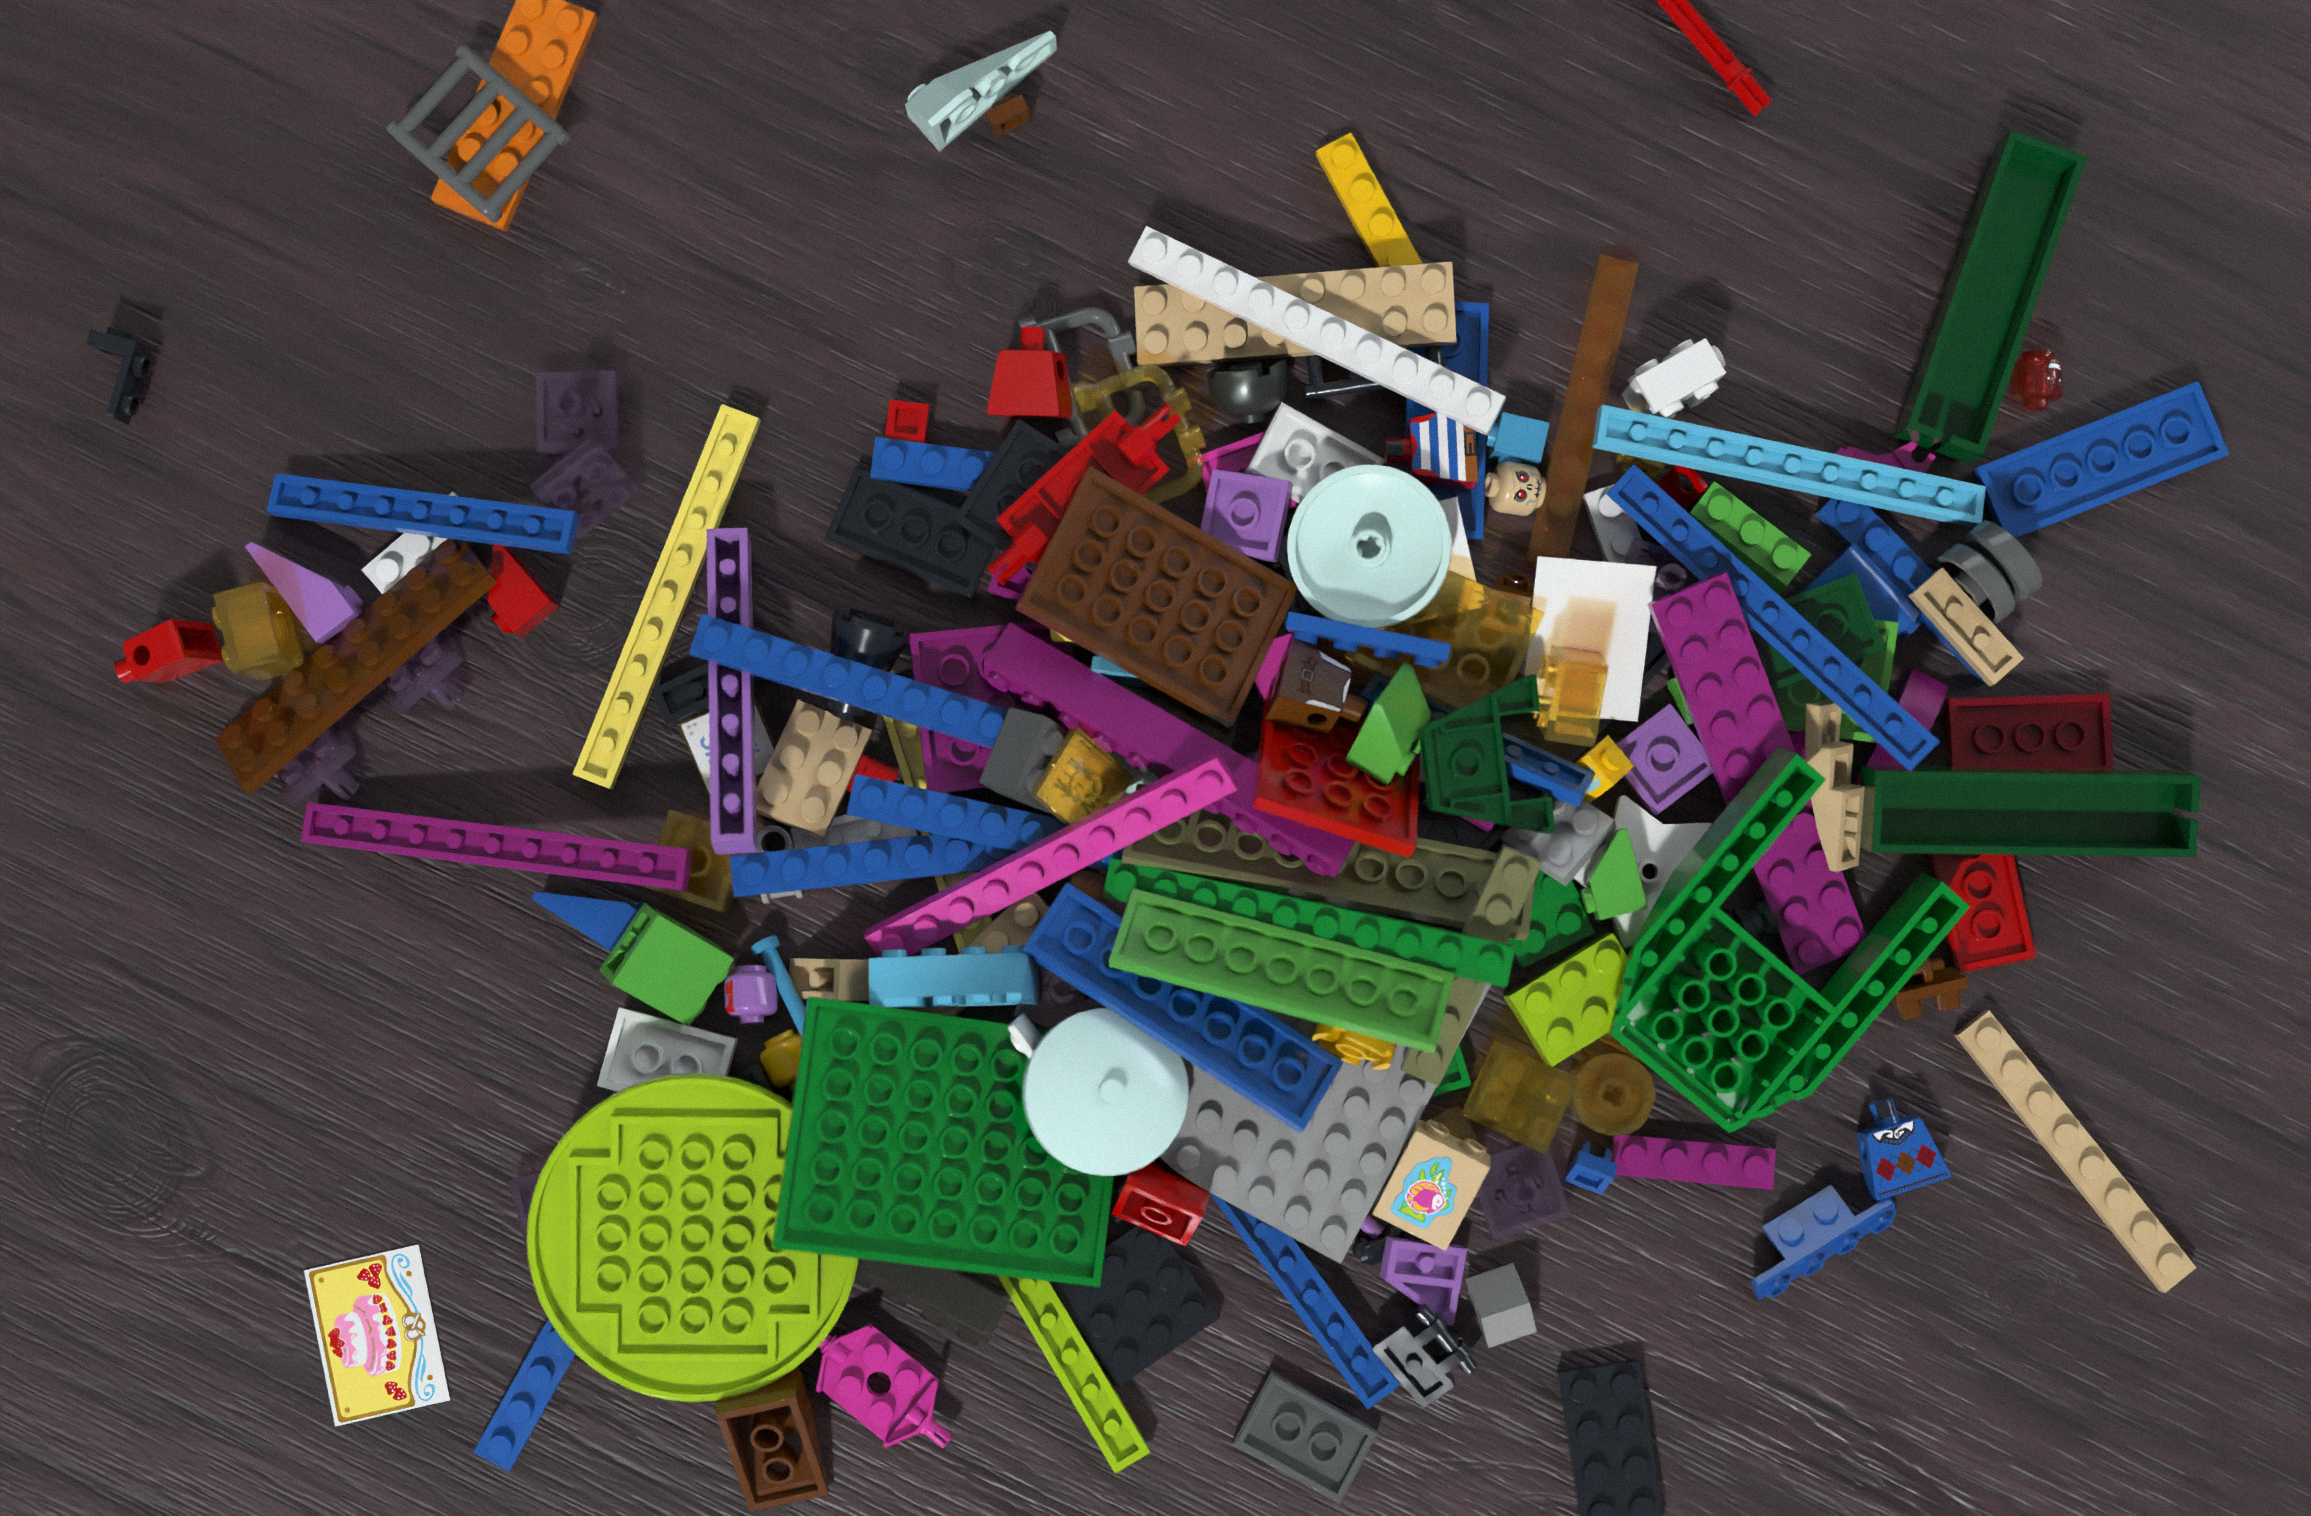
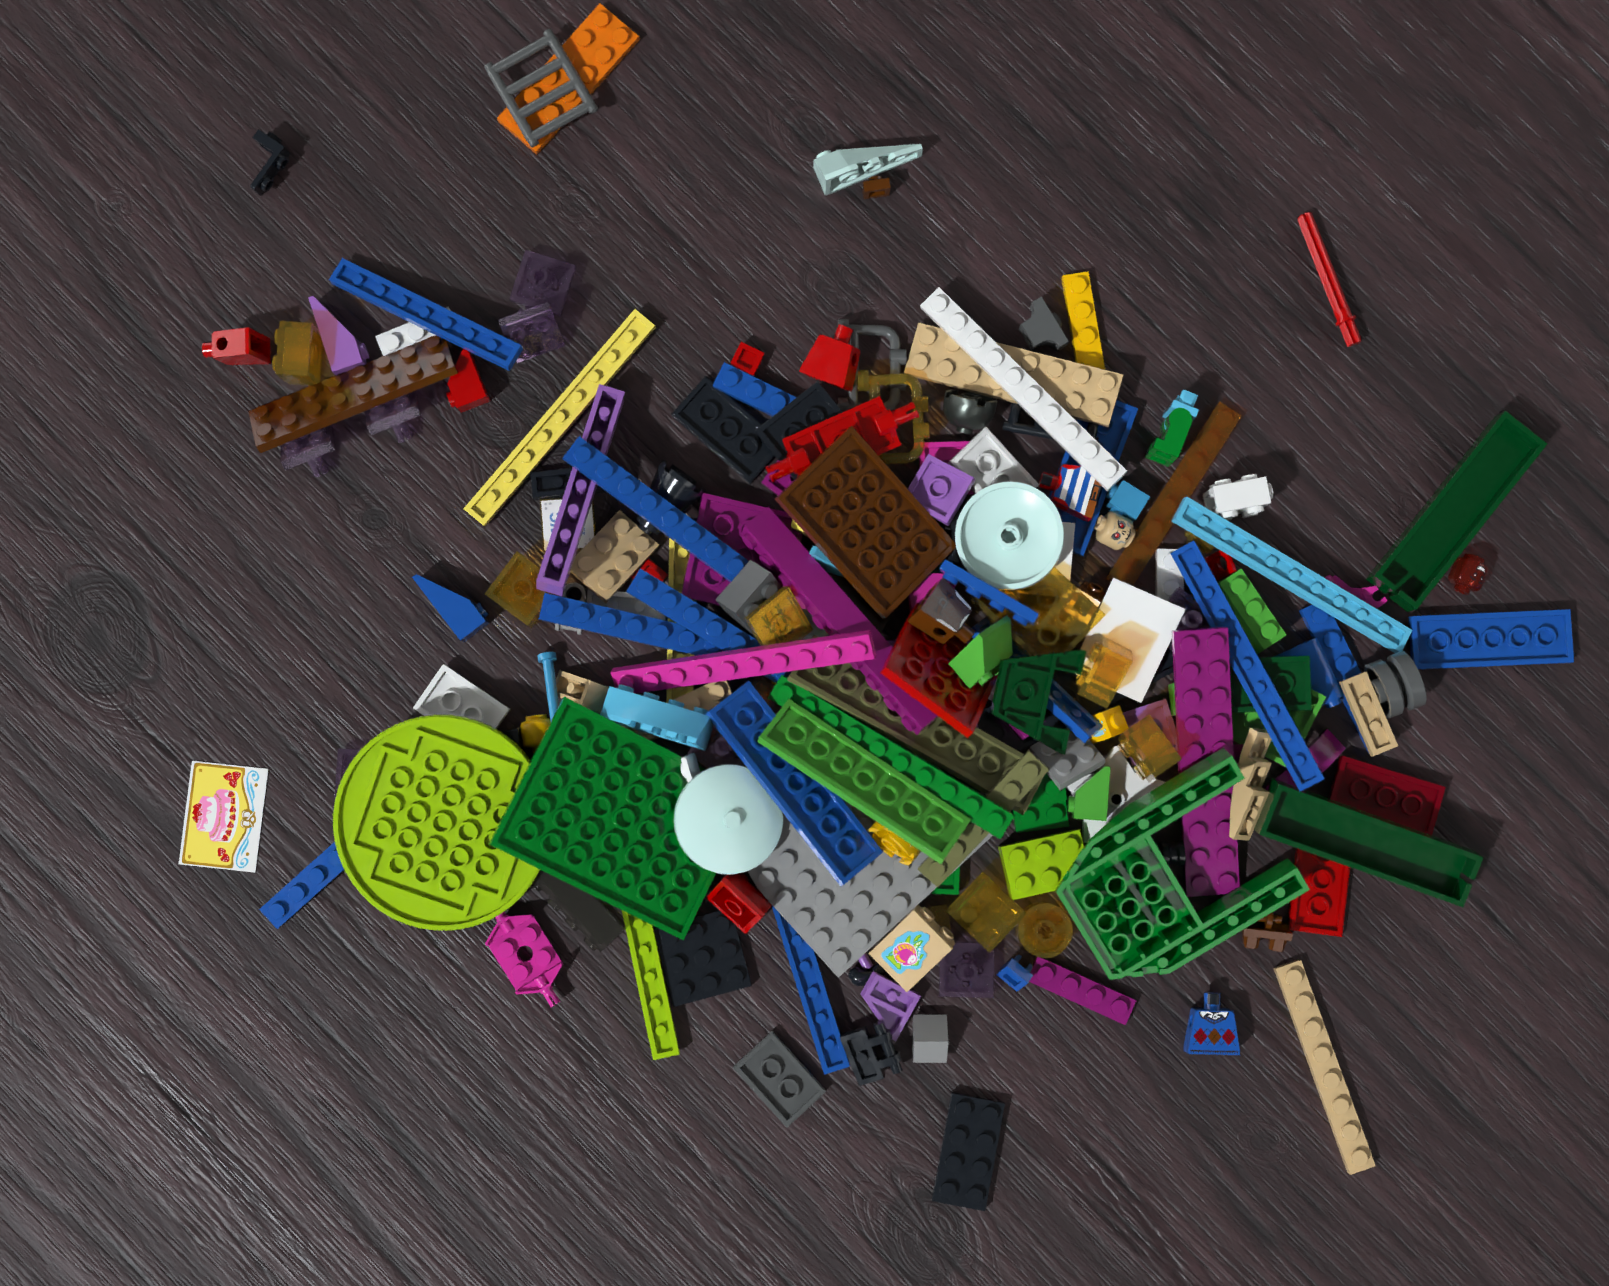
camera: 15 degrees right, 0 degrees up
magenta plate [301,802,693,891] -> none
bright green brick [599,902,734,1027] -> none
reddish brown slope [715,1367,829,1512] -> none
medium lavender head [724,965,778,1026] -> none
blue bracket [1751,1185,1896,1300] -> none
none -> dark grey brick [1018,296,1069,352]
none -> clear yellow brick [1118,714,1182,783]
none -> green hips [1144,390,1199,467]

